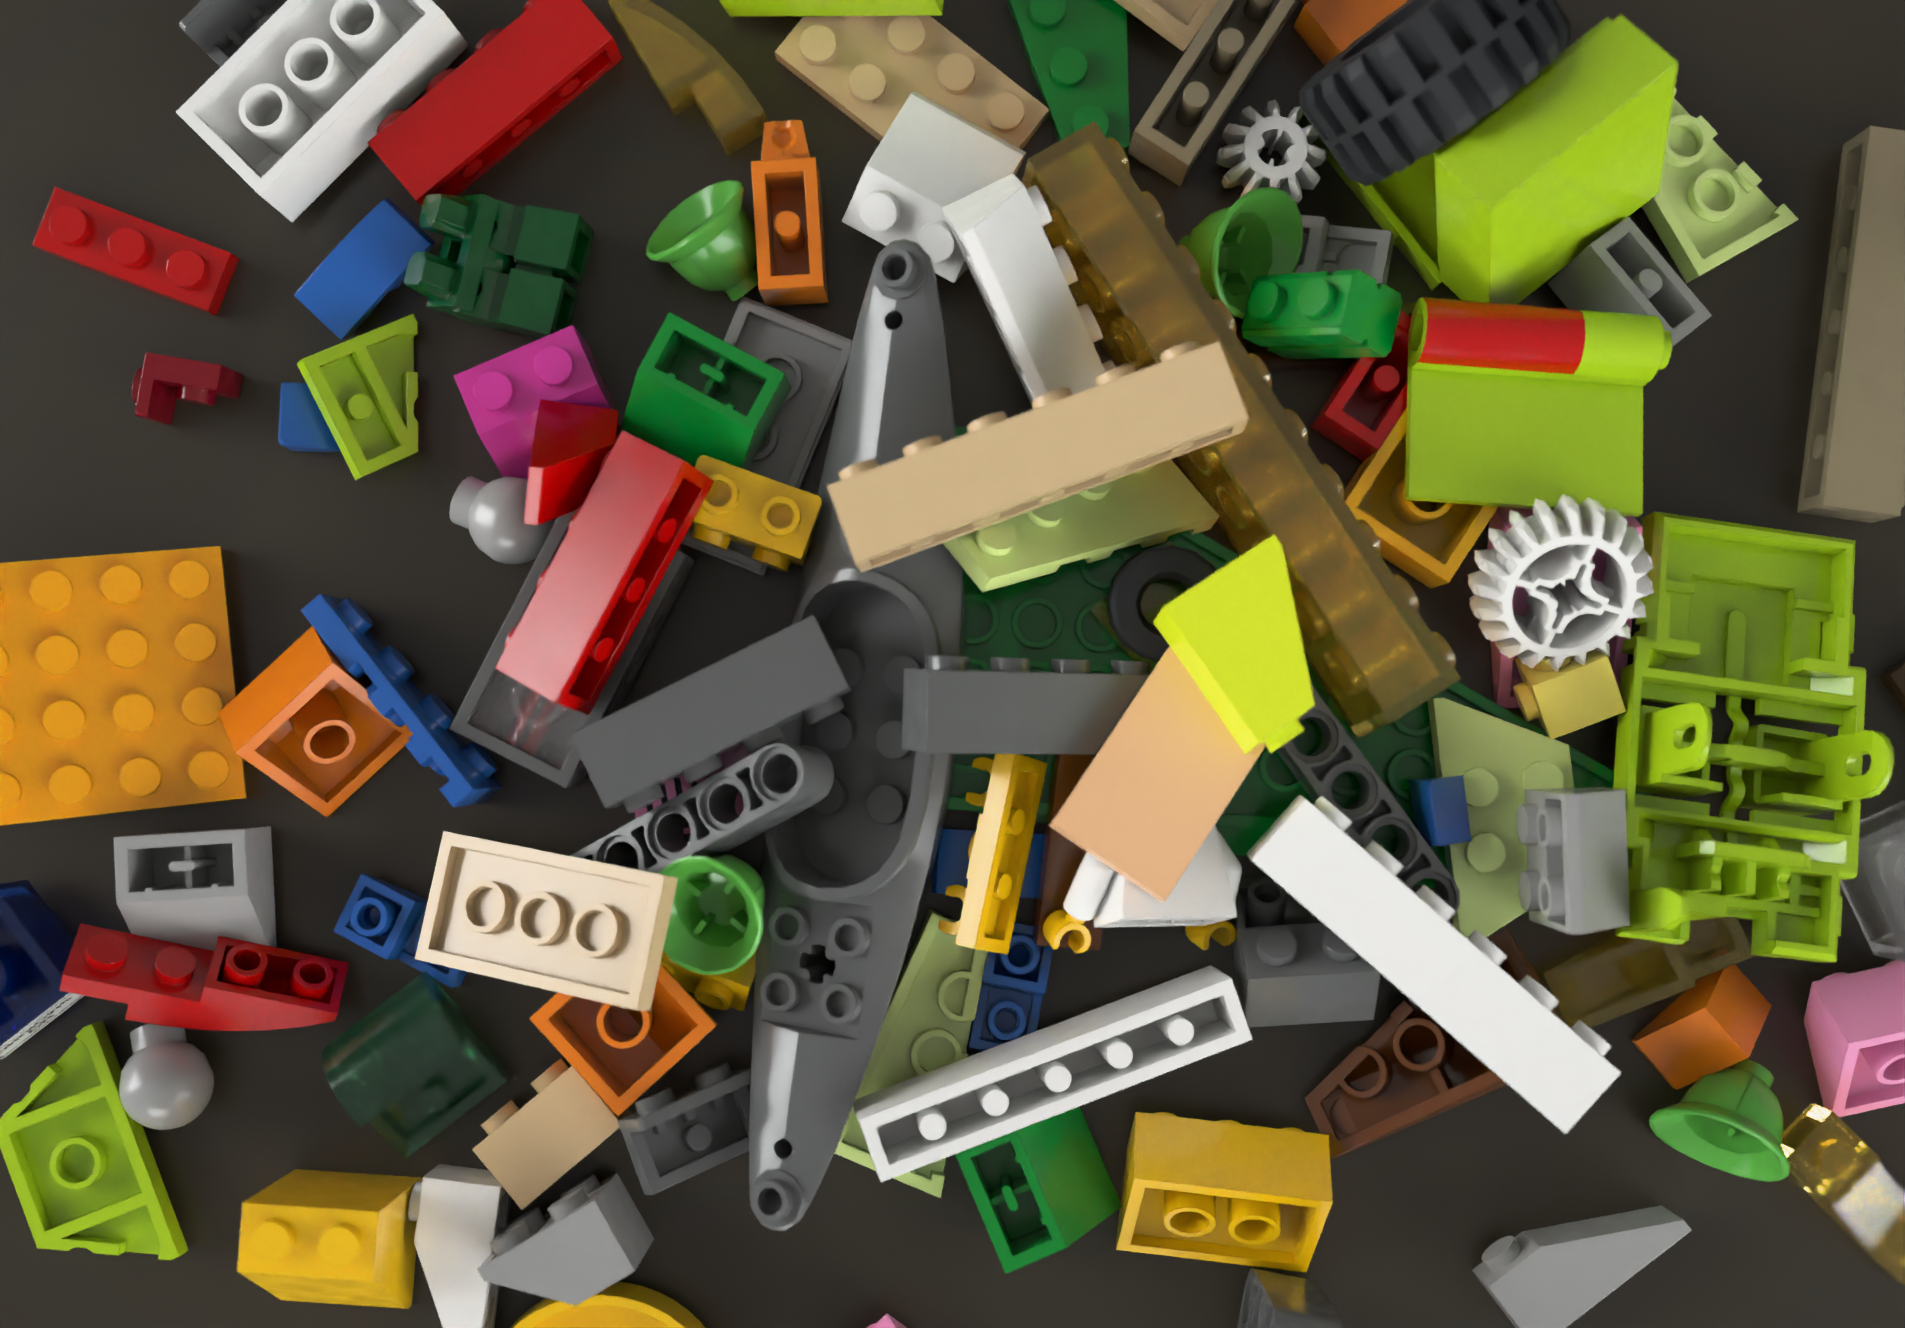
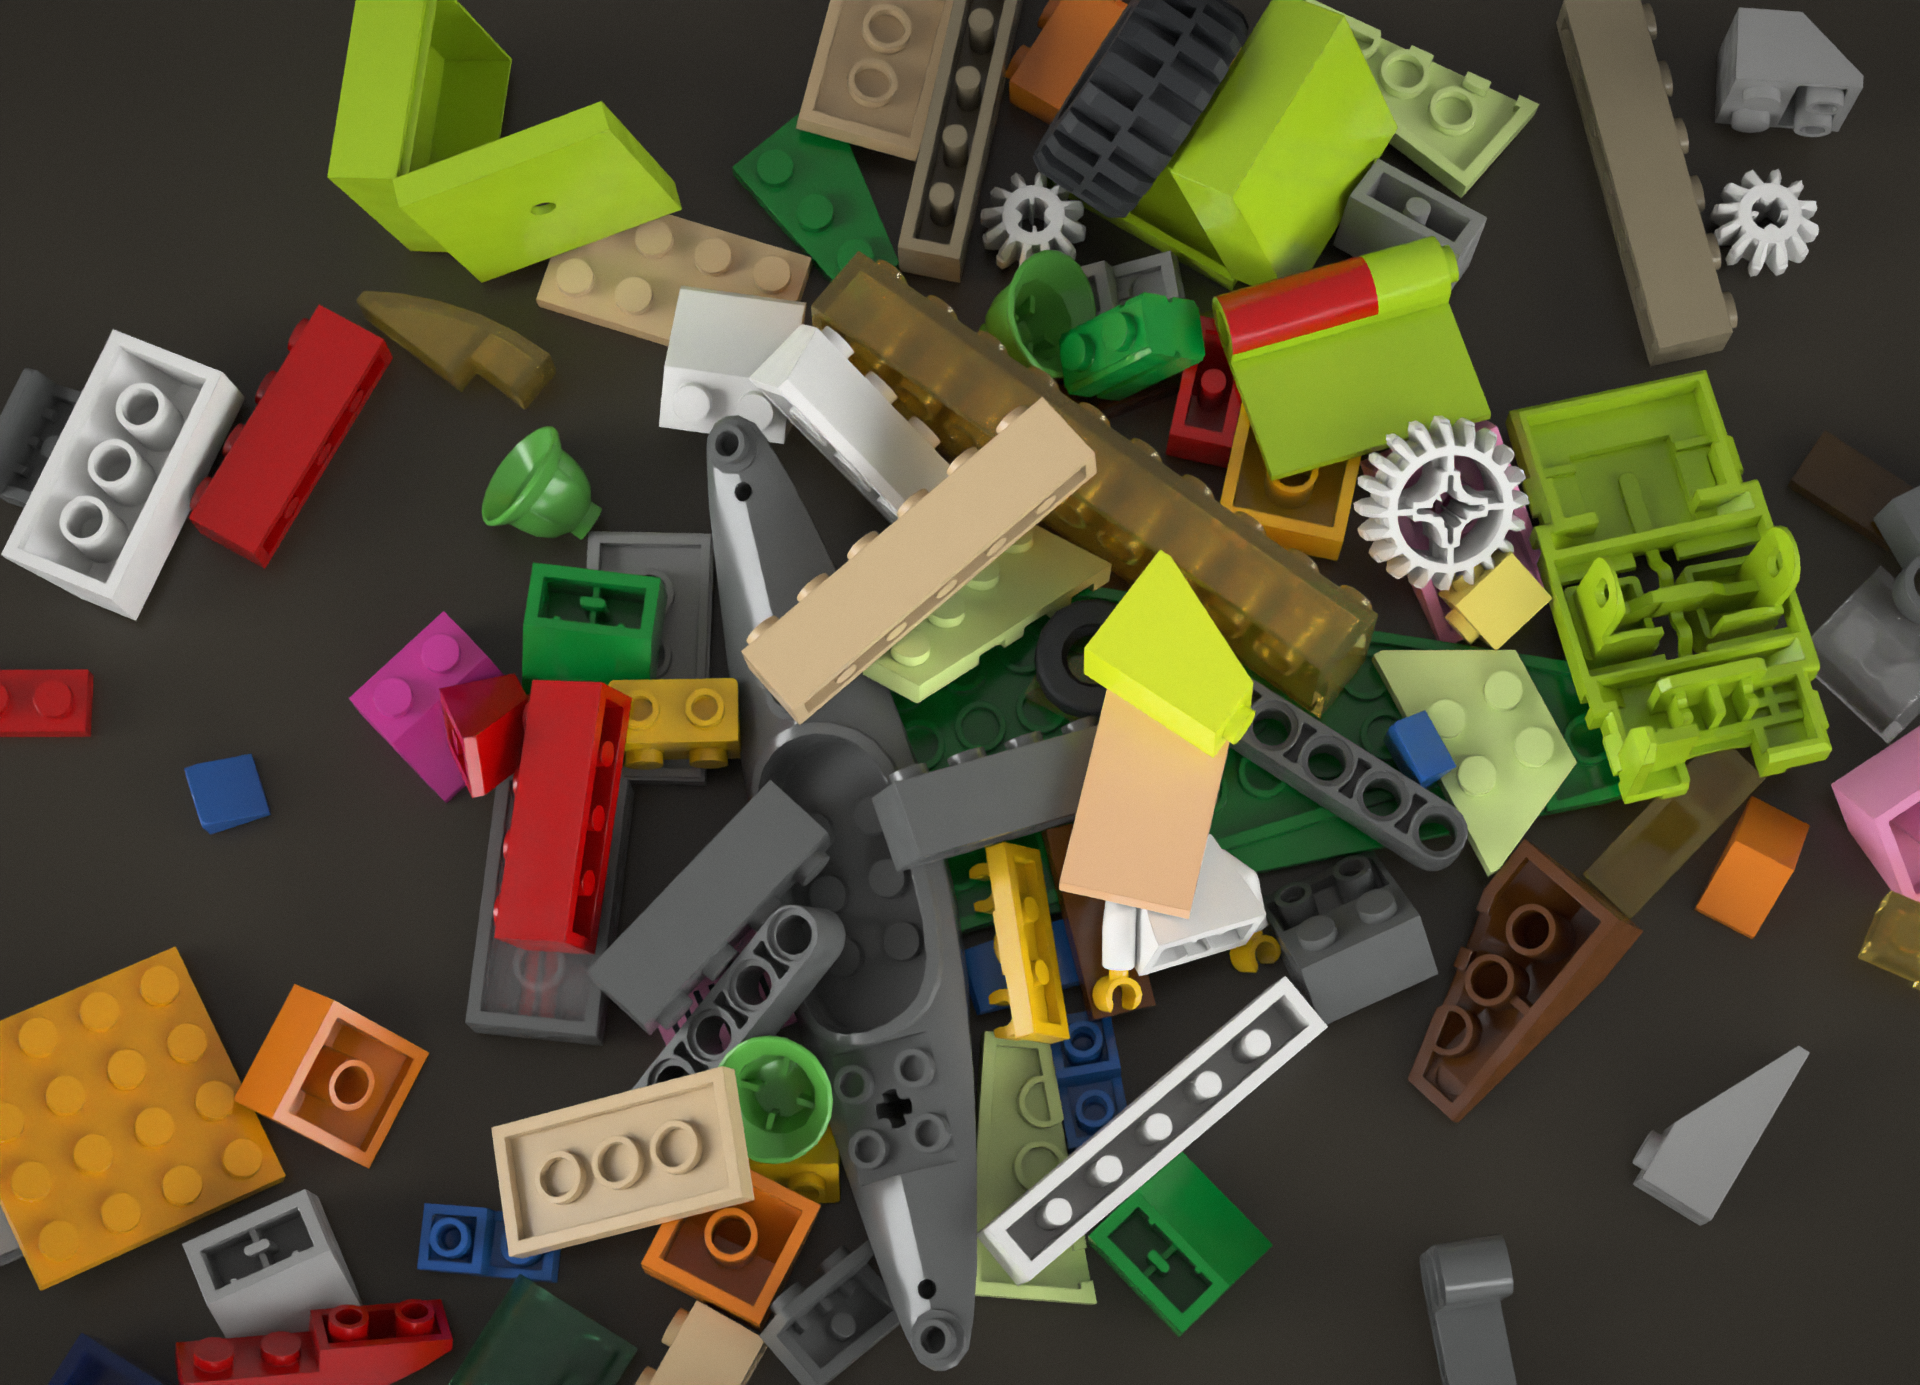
camera: 20 degrees left, 10 degrees down
dark red bracket [132,352,244,425] -> none
blue slope [294,198,436,340] -> none
lime wing [297,314,418,480] -> none
blue wing [300,594,503,807] -> none
dark green hips [404,194,594,339] -> none
light grey piece [449,476,557,565] -> none
orange hinge [751,120,829,306] -> none
yellow slope [1116,1112,1333,1273] -> none
white brick [1247,795,1621,1134] -> none
light grey slope [1516,787,1630,934] -> none
bright green hat [1649,1059,1790,1182] -> none

